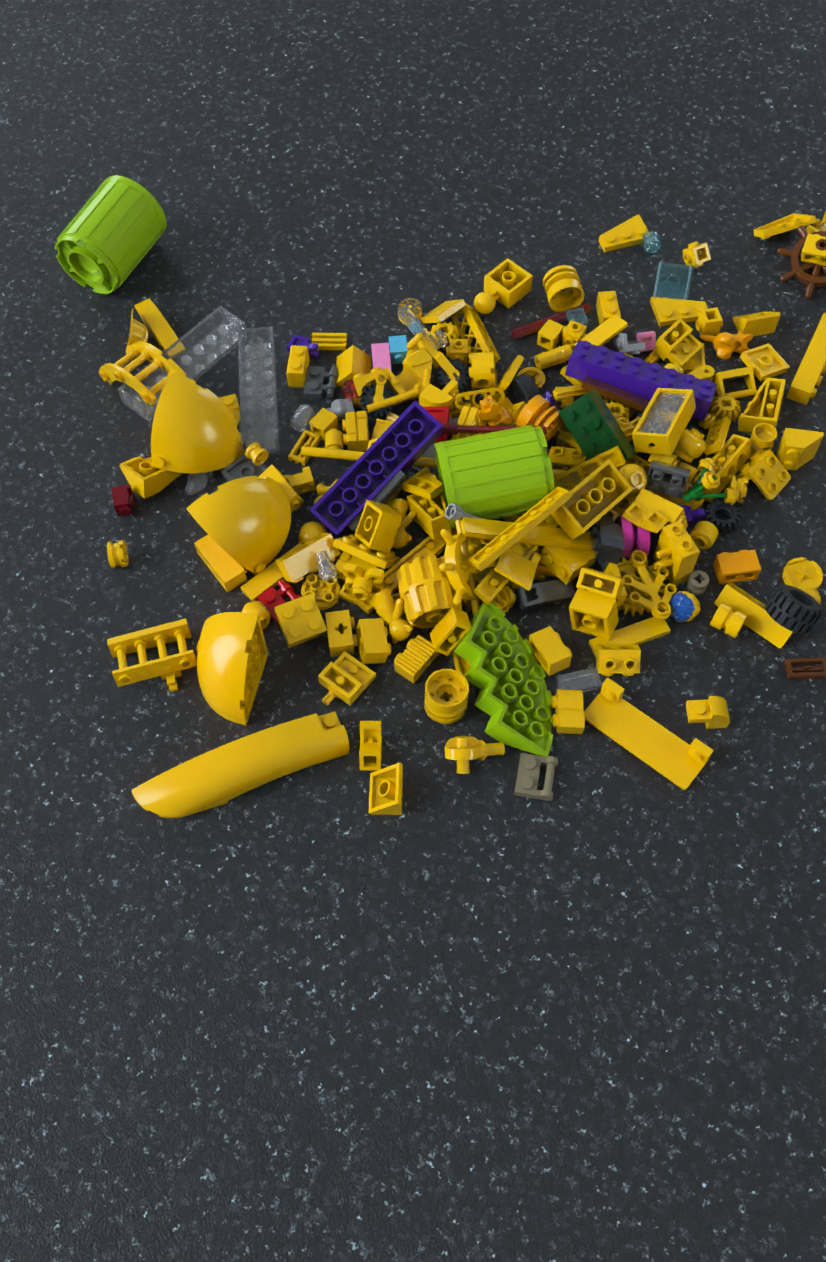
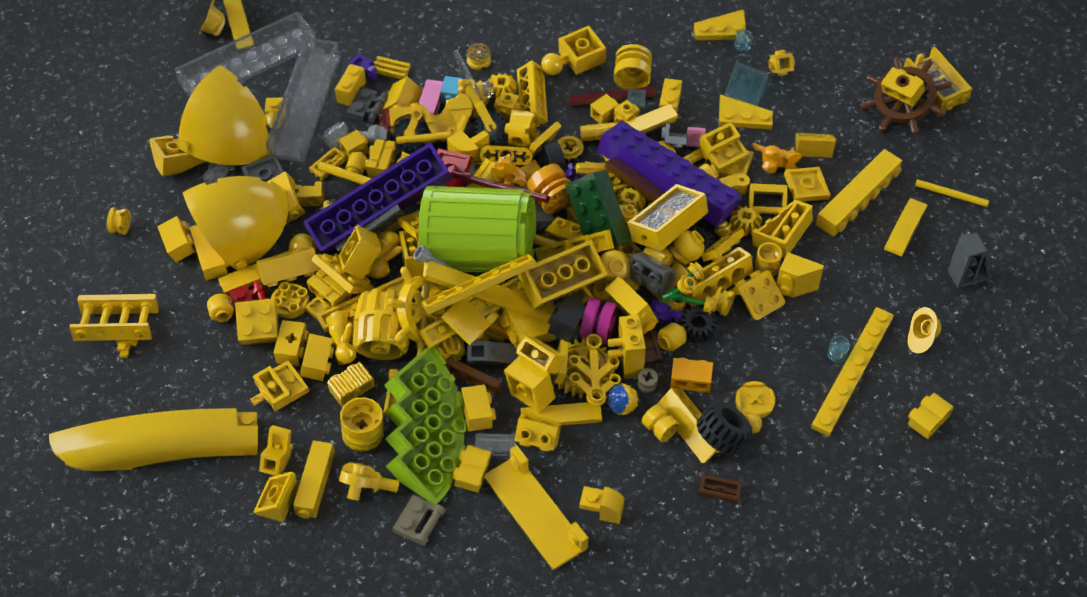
camera: 15 degrees right, 5 degrees down
yellow fence [99,341,187,406] -> none
dark red brick [112,484,135,516] -> none
yellow brick [197,612,268,725] -> none
yellow wheel [245,442,269,466] -> none
clear cone [315,551,338,581] -> none
yellow plant [343,563,385,601] -> none
yellow tile [420,299,466,324] -> none
yellow brick [429,607,472,656] -> none
yellow slope [622,501,669,533] -> none
yellow brick [696,307,723,336] -> none
yellow wing [753,213,816,239] -> none
none -> yellow brick [157,216,196,263]
none -> yellow brick [293,440,335,519]
none -> reddish brown tile [446,357,502,396]

